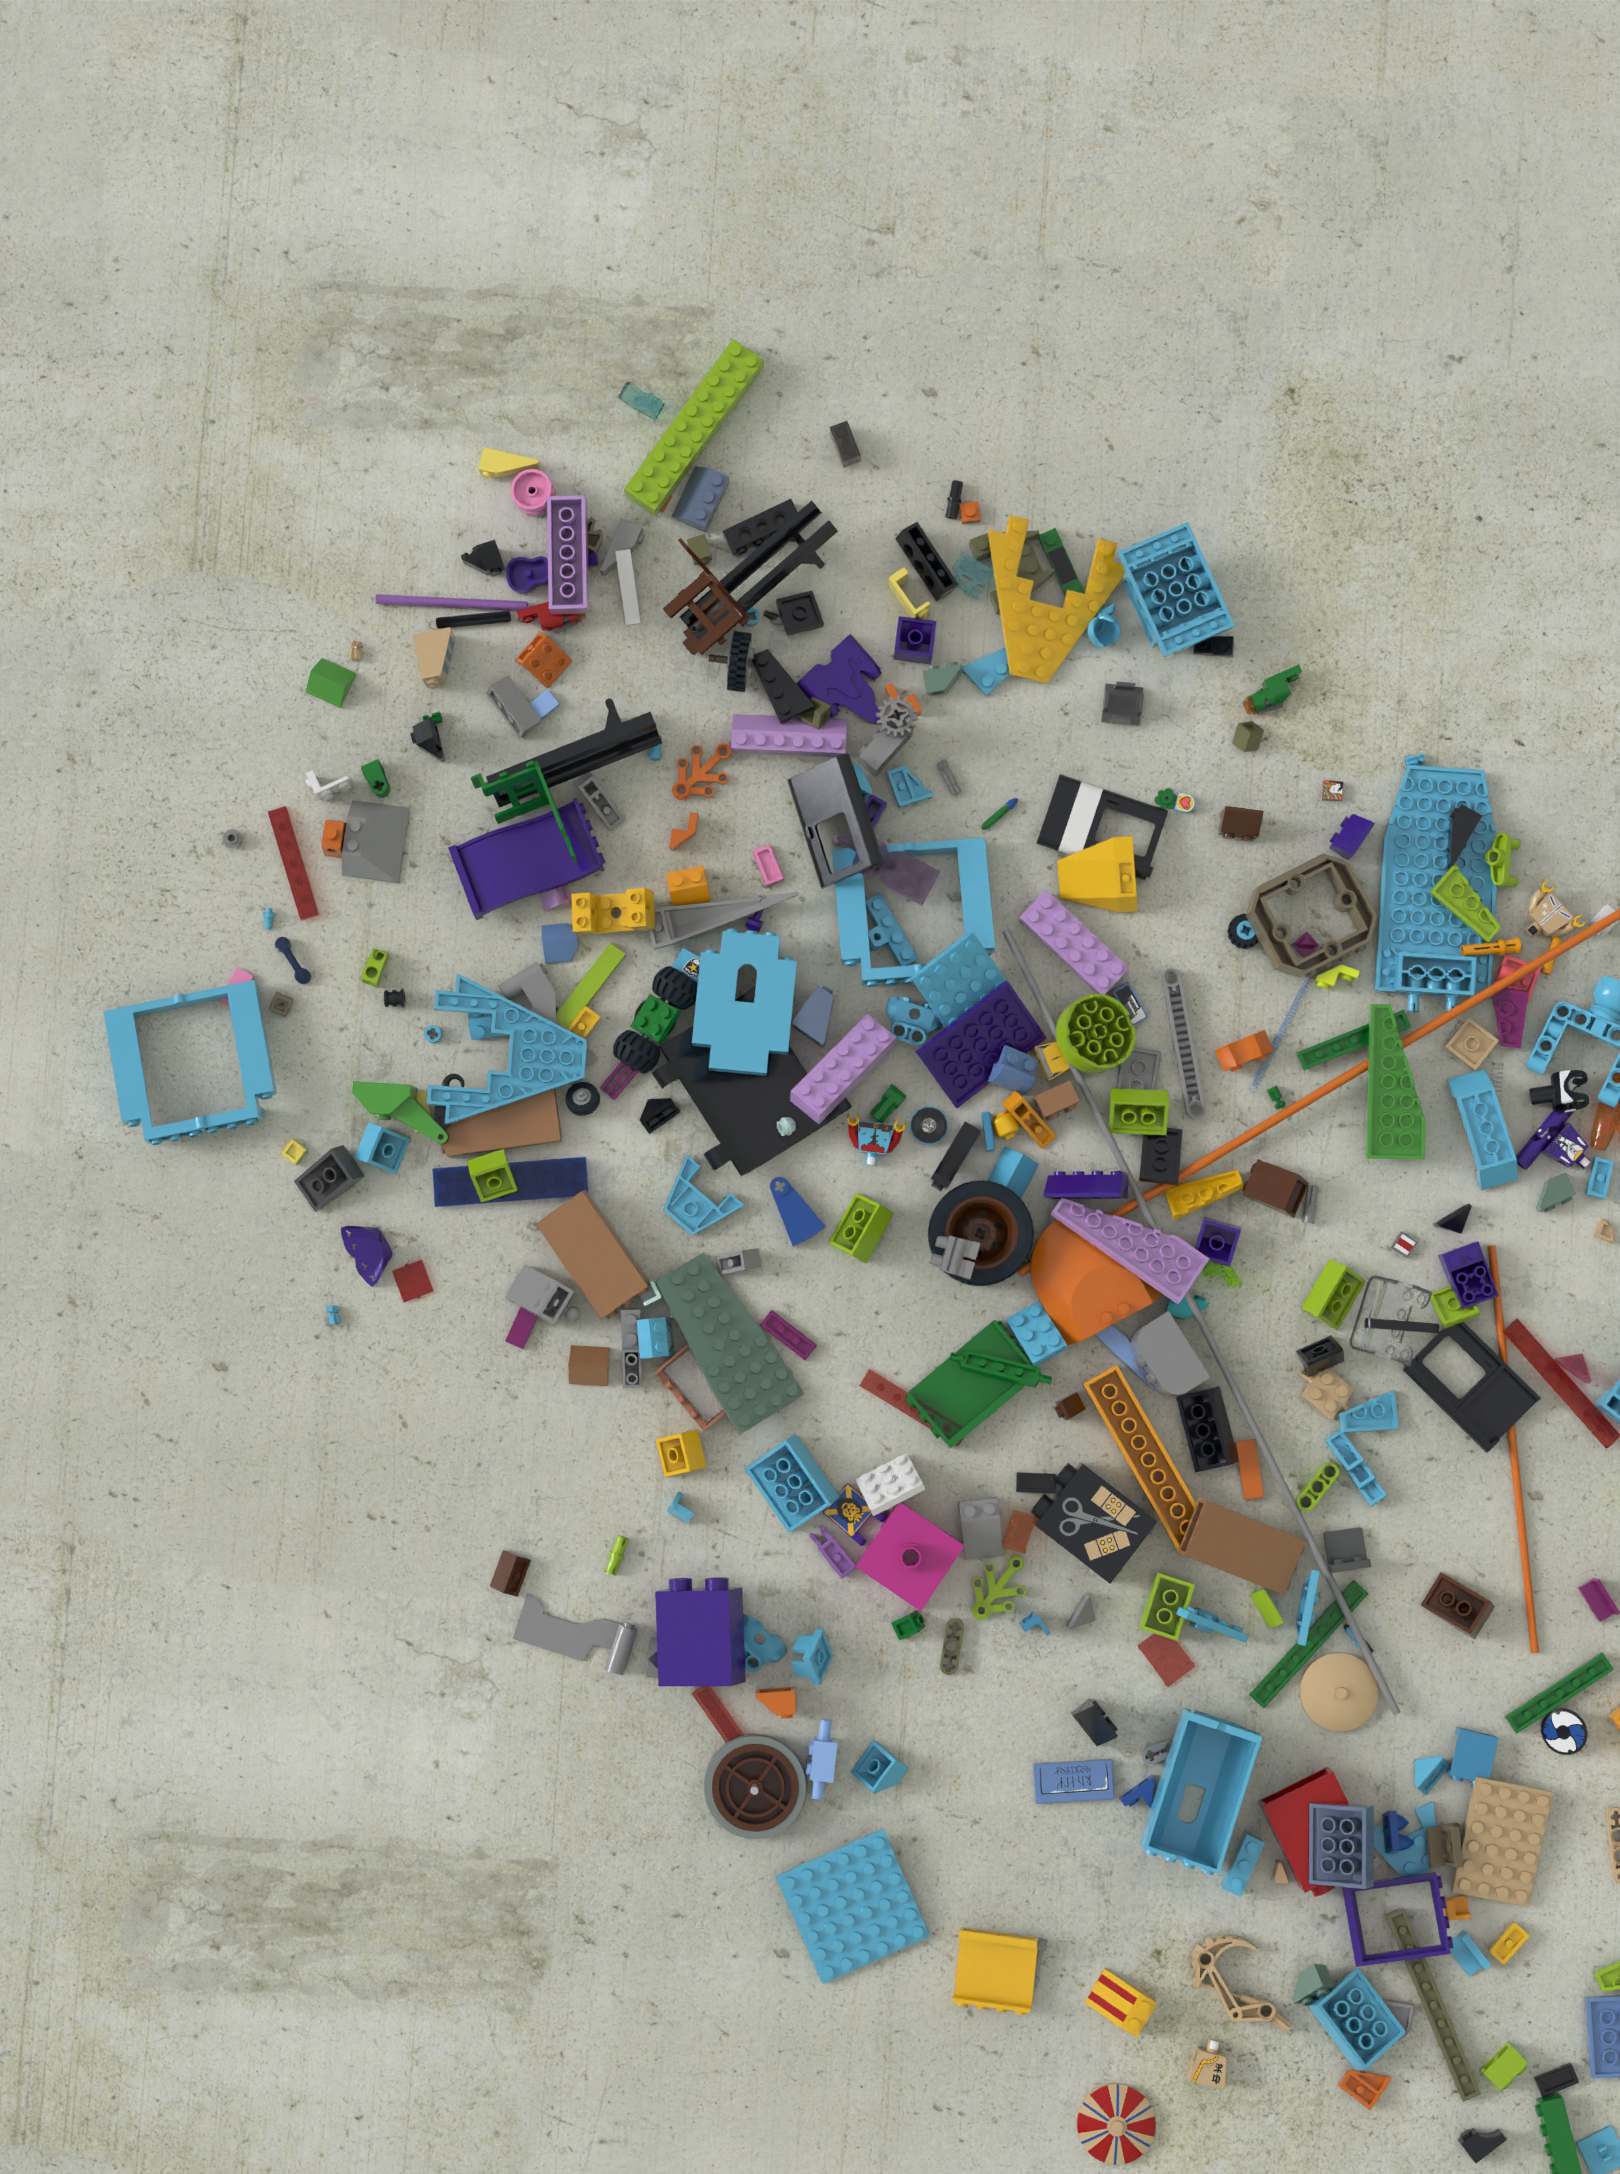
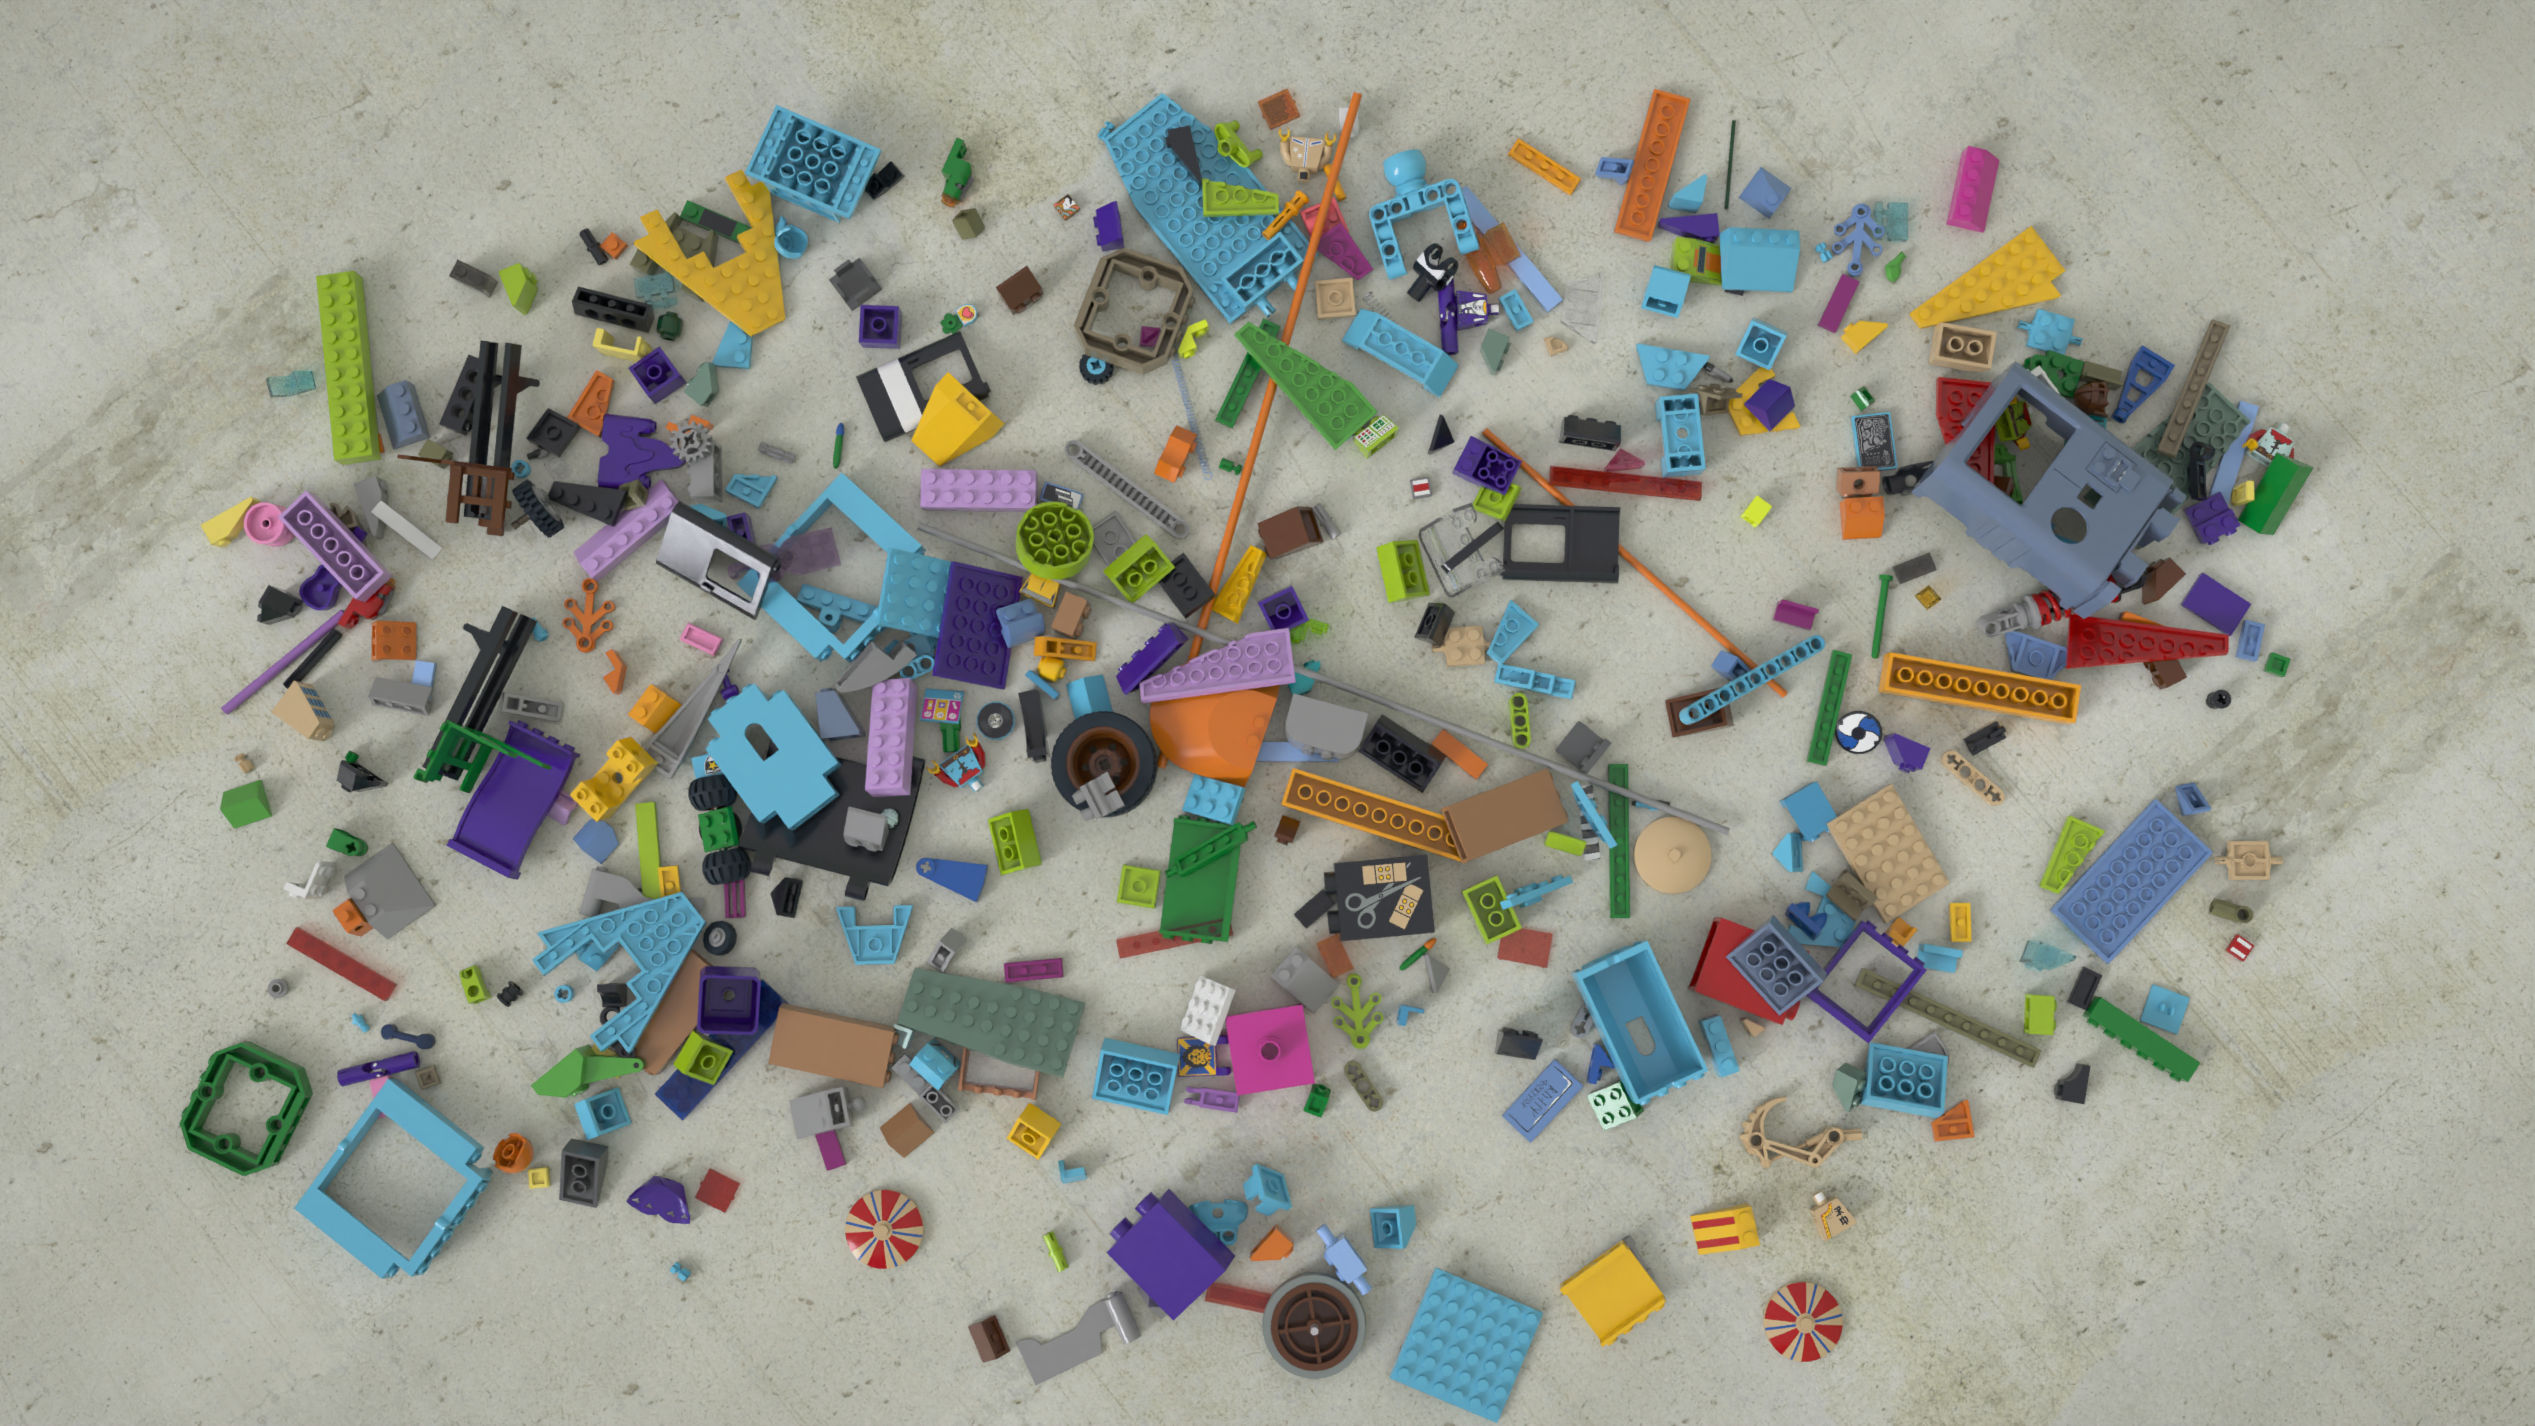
camera: 45 degrees left, 0 degrees up
none -> green panel [180,1041,313,1176]
none -> dark purple piece [337,1051,420,1087]
none -> orange cylinder [493,1133,534,1174]
none -> lime slope [498,263,538,315]
none -> orange wing [567,370,615,438]
none -> black arch [597,983,627,1010]
none -> dark green head [656,311,683,341]
none -> dark purple plate [697,966,761,1035]
none -> light grey slope [834,639,917,693]
none -> light grey slope [843,807,889,851]
none -> dish [845,1189,924,1269]
none -> dark purple brick [859,305,902,349]
none -> piece [920,689,964,724]
none -> lime tile [1116,864,1161,909]
none -> clear orange piece [1258,89,1300,130]
none -> slope [1353,414,1399,459]
none -> green piece [1399,938,1437,971]
none -> black slope [1559,415,1621,451]
none -> sticker [1579,785,1600,860]
none -> bracket [1587,1079,1644,1130]
none -> medium azure beam [1679,635,1825,725]
none -> medium blue slope [1711,650,1753,682]
none -> dark purple slope [1883,733,1931,773]
none -> clear light blue slope [2019,940,2077,972]

